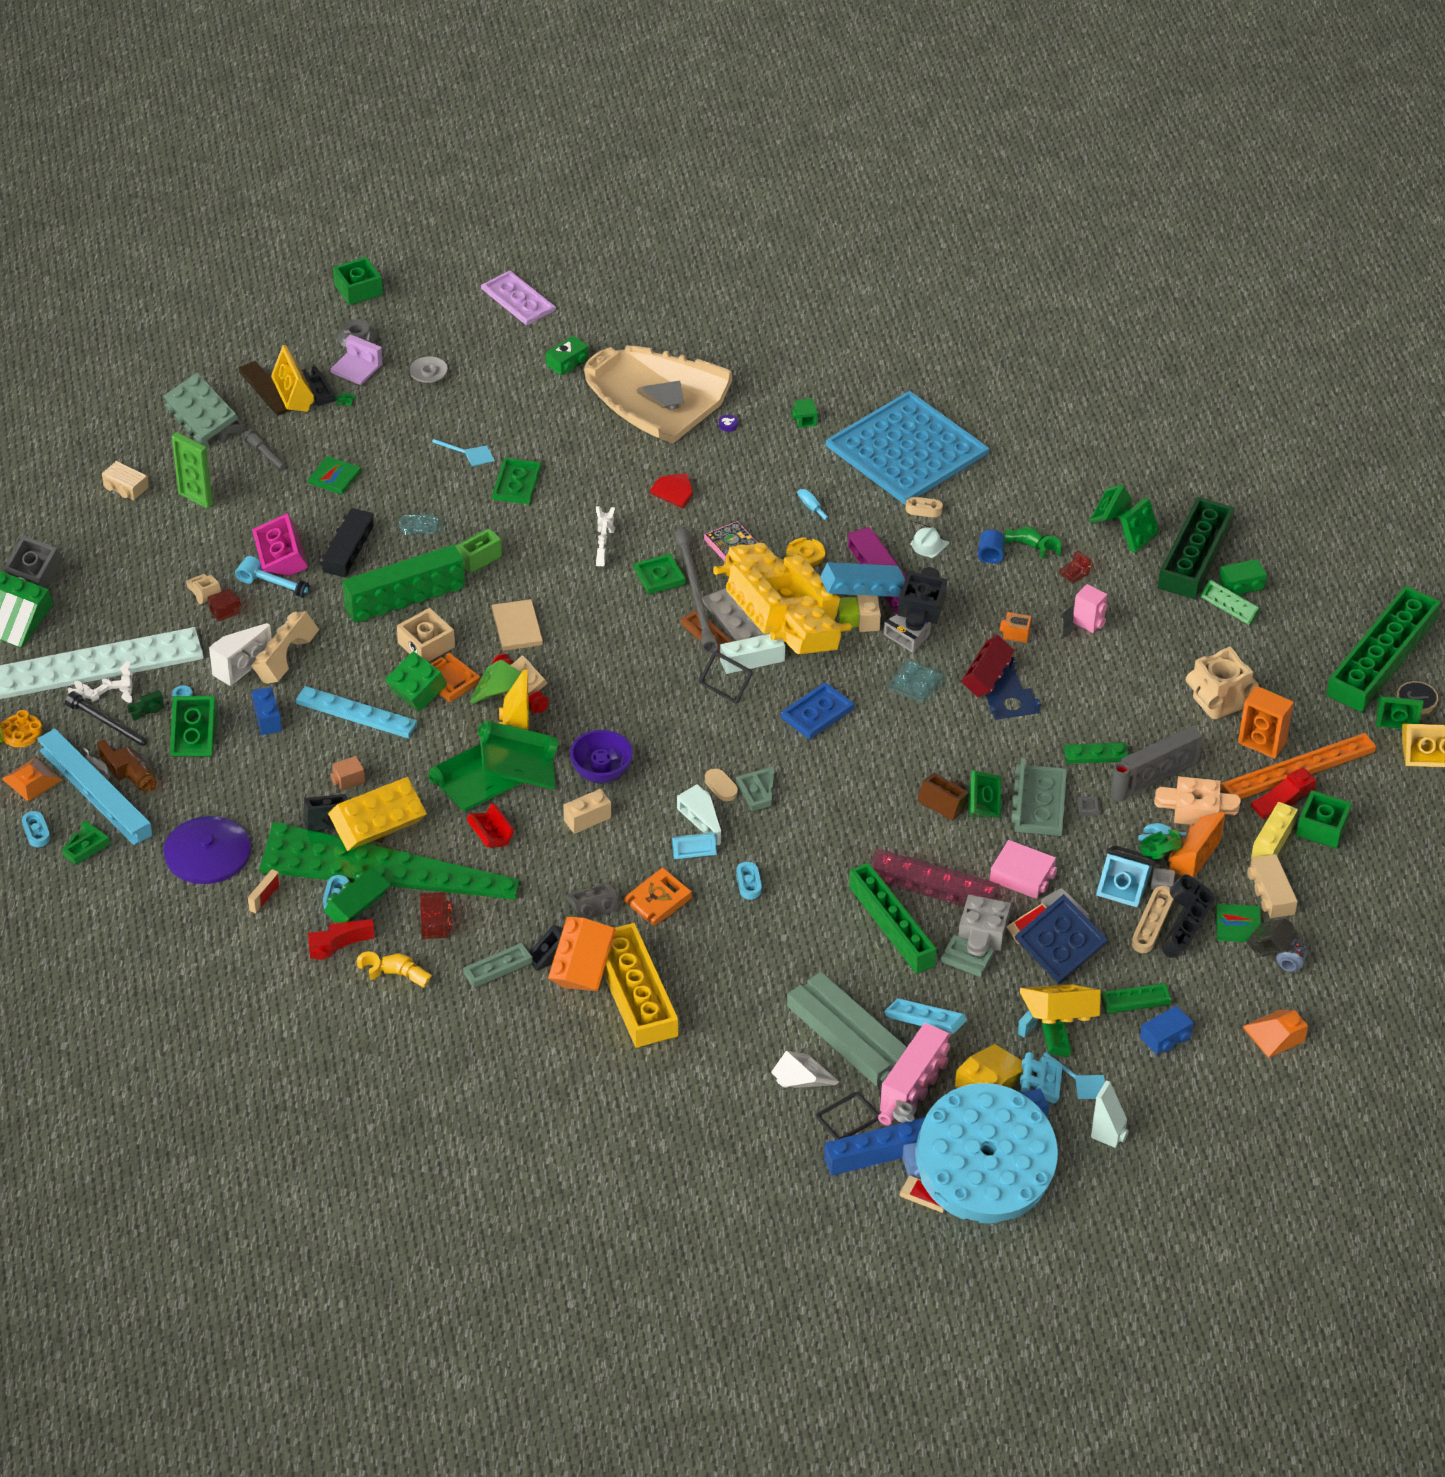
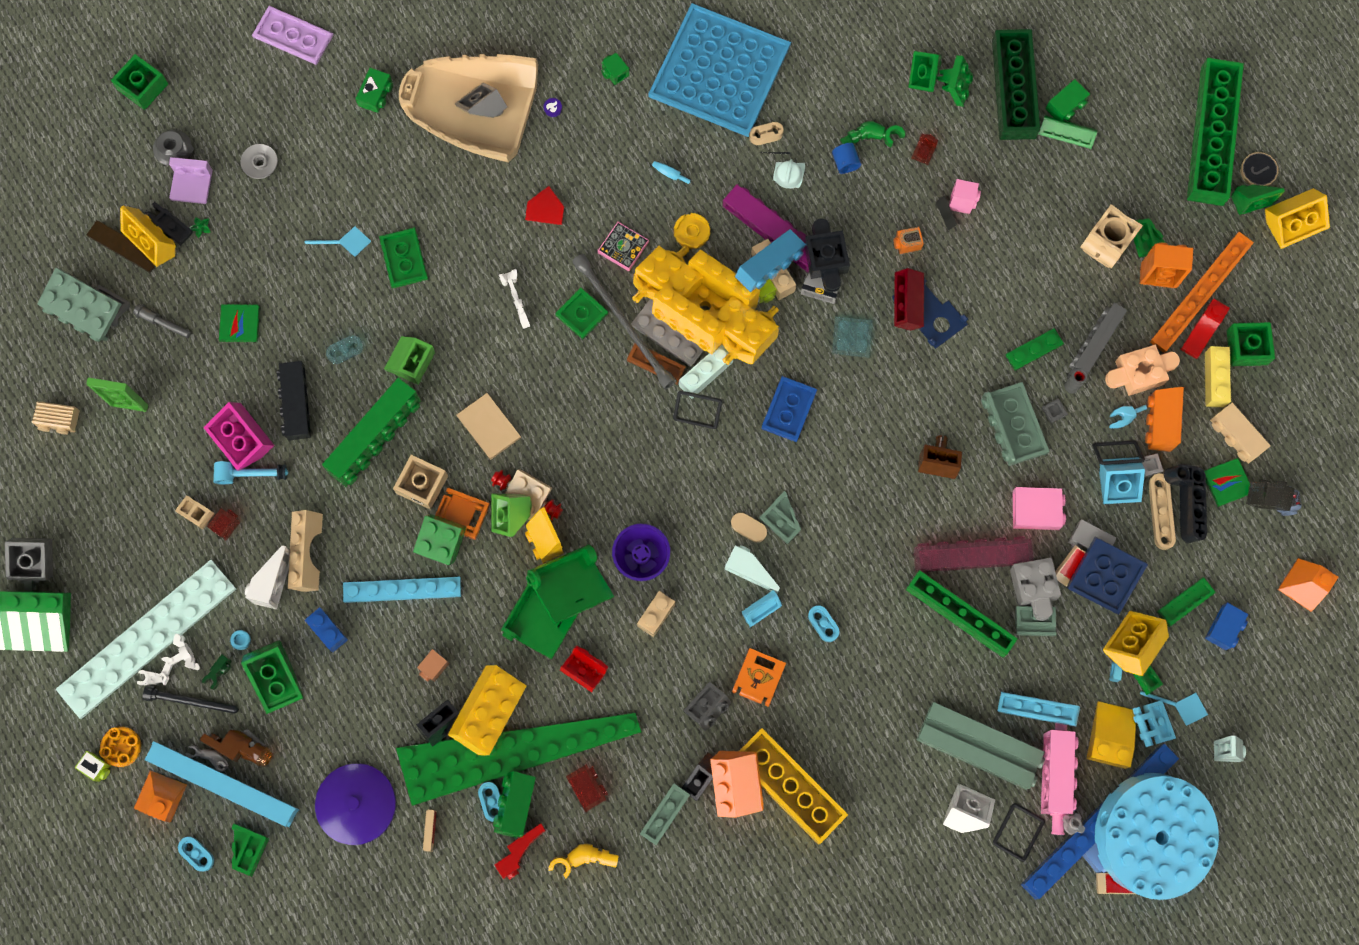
camera: 25 degrees left, 30 degrees up
green slope [968,770,1002,818] -> none
green plate [1138,829,1183,860] -> none

